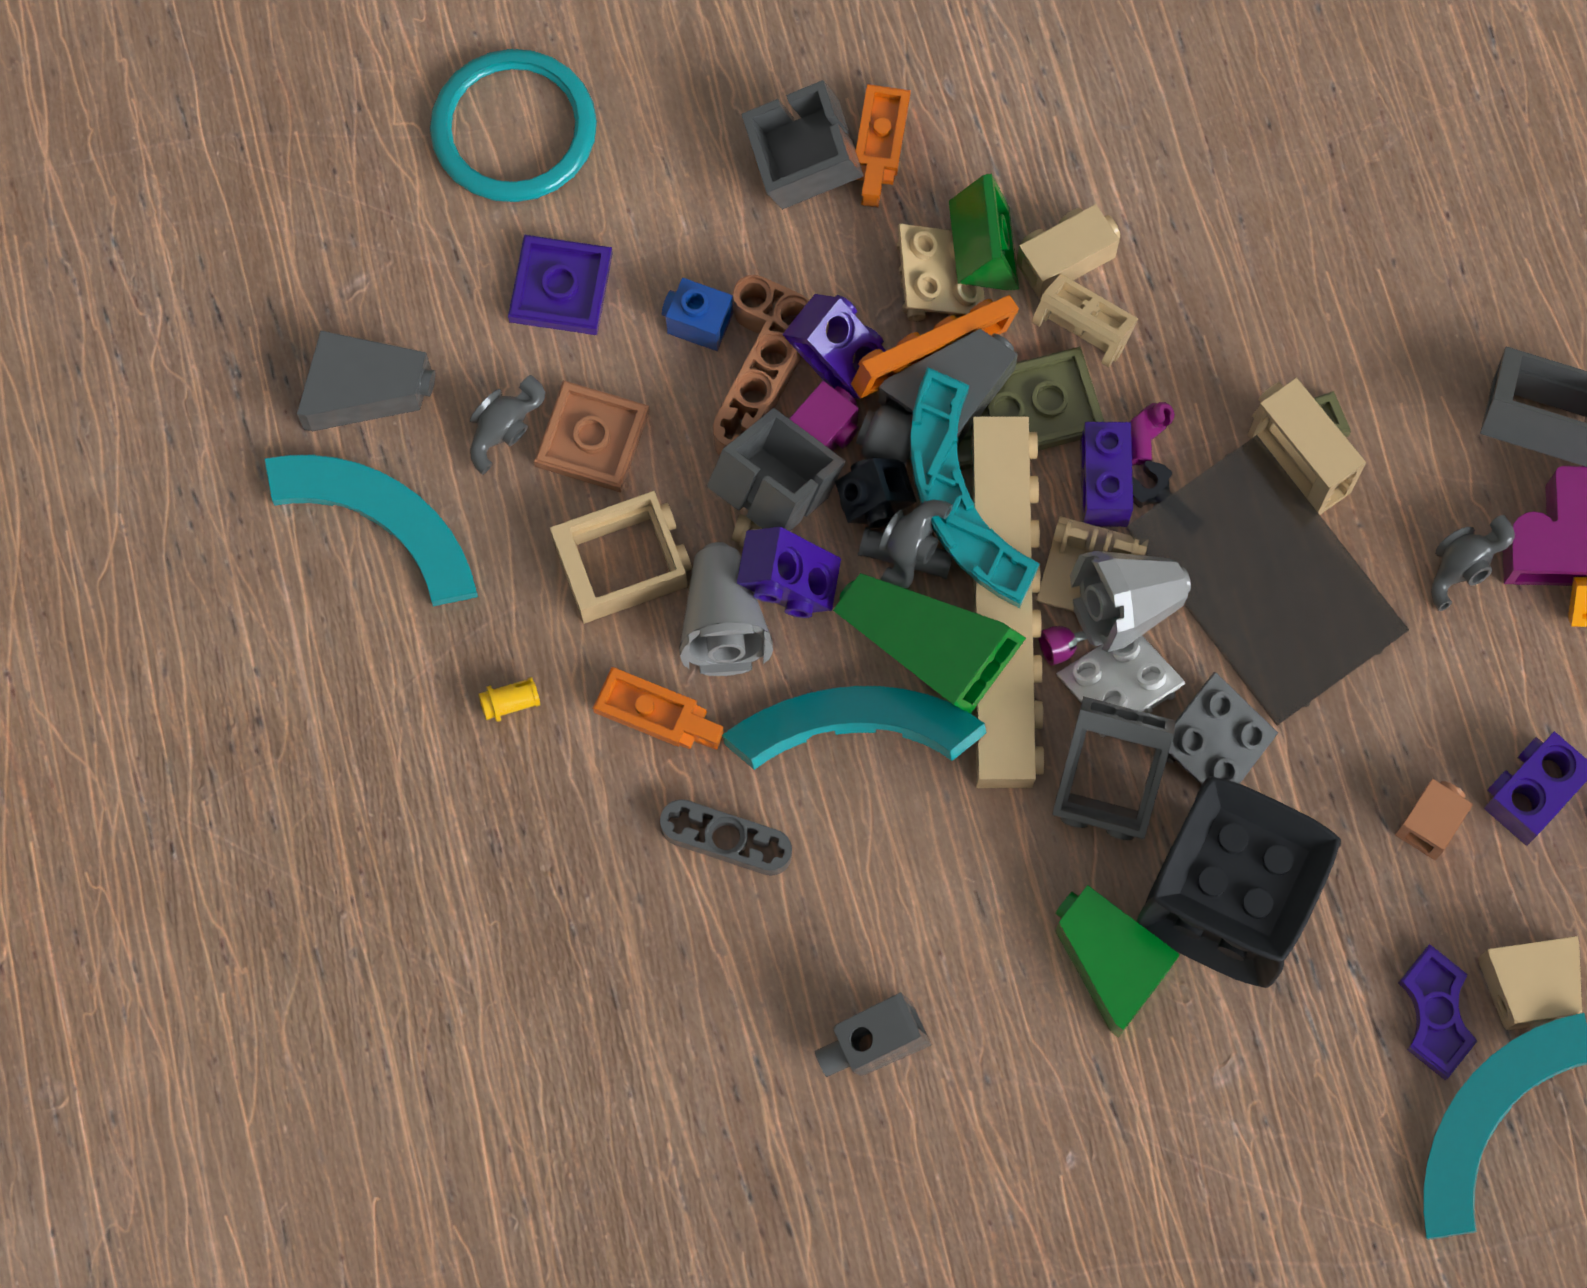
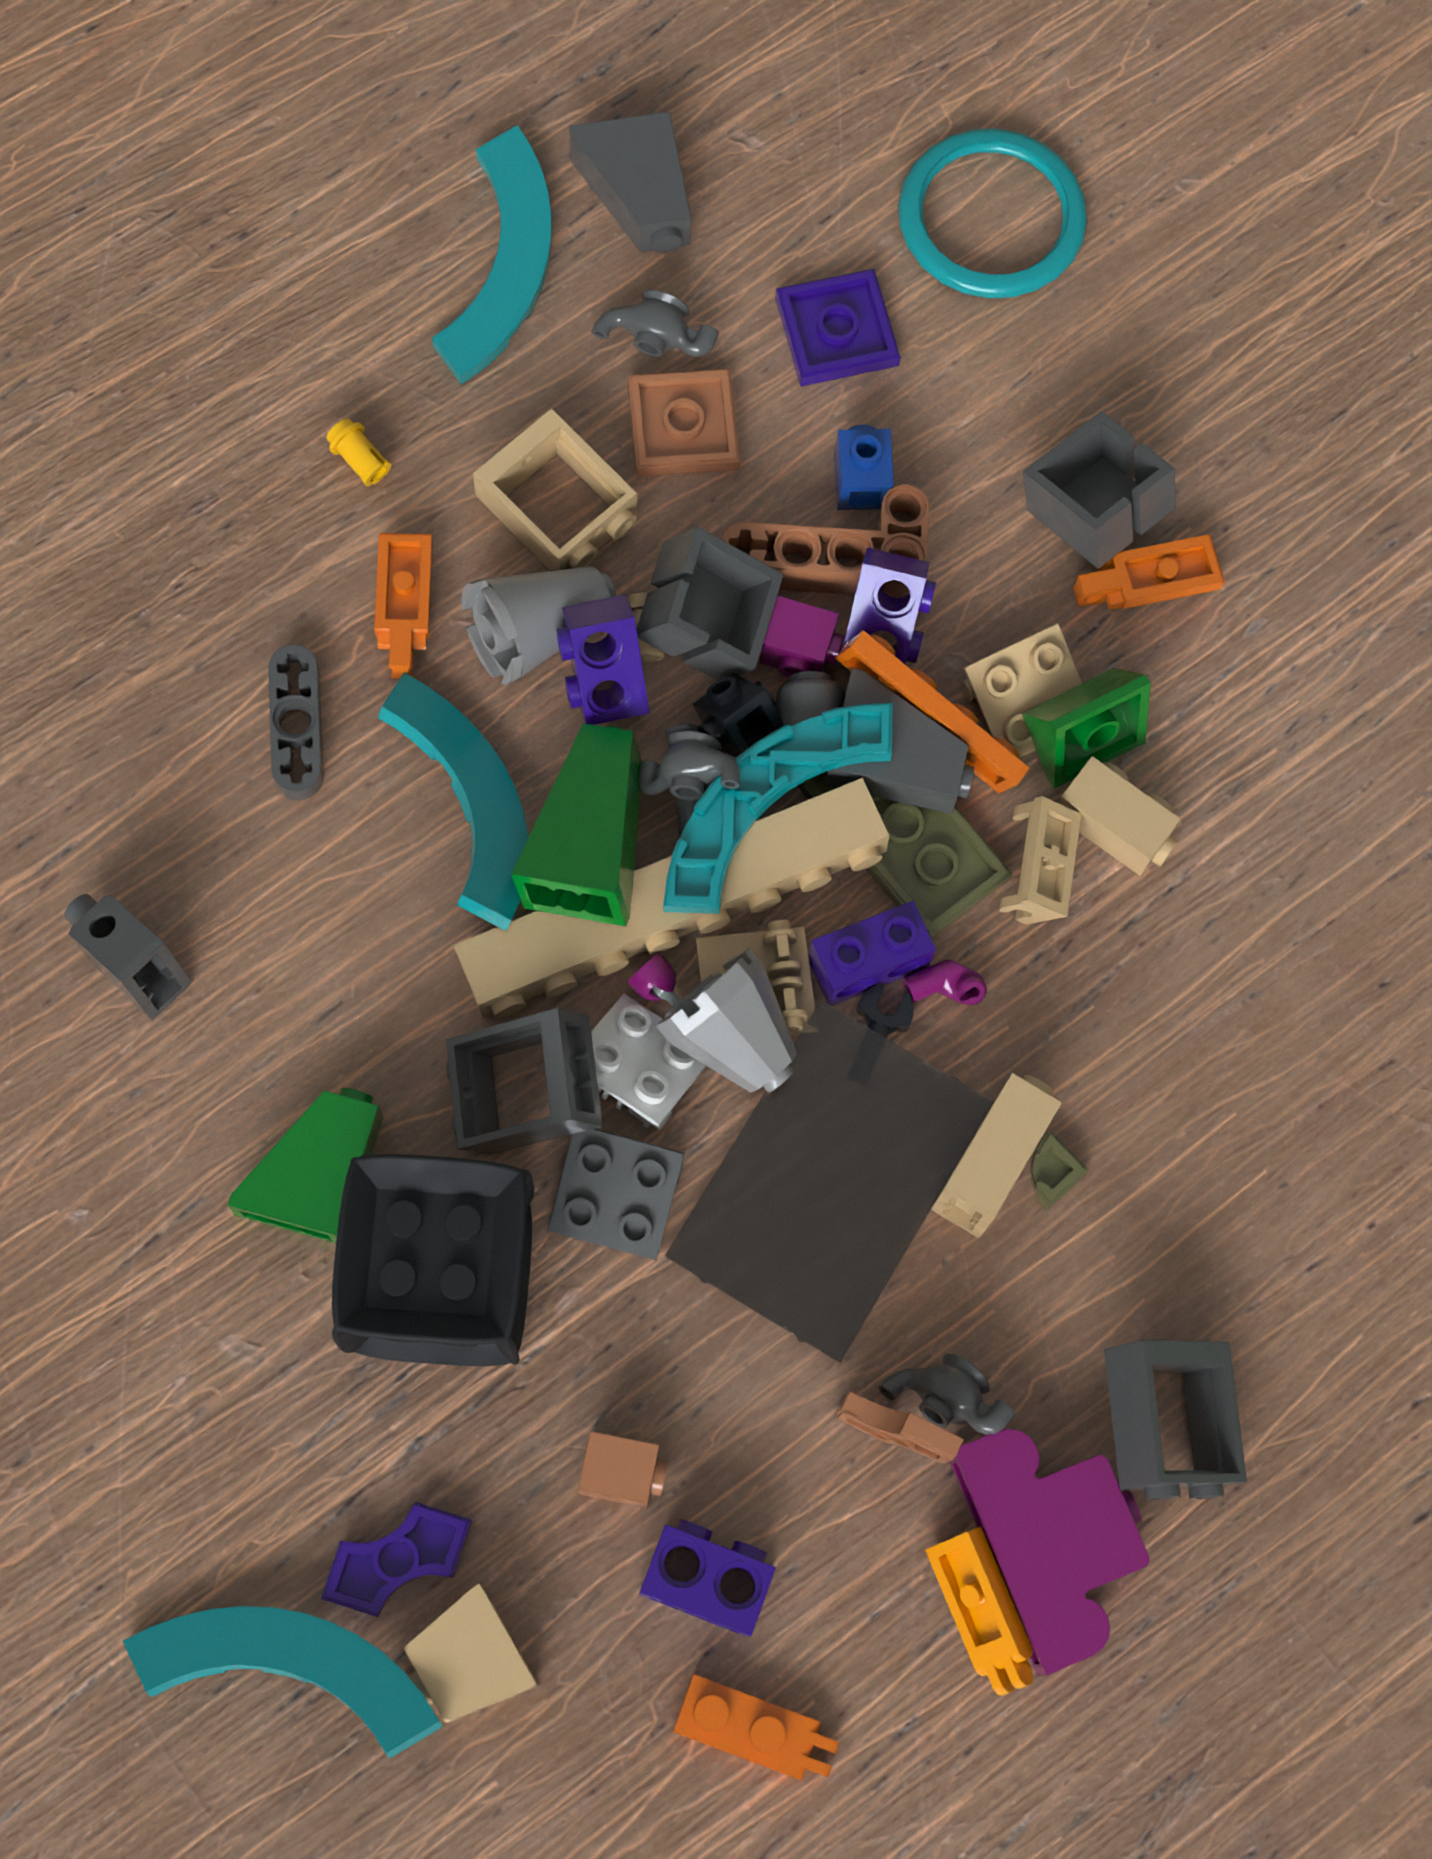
camera: 60 degrees right, 0 degrees up
none -> nougat tile [836,1391,964,1464]

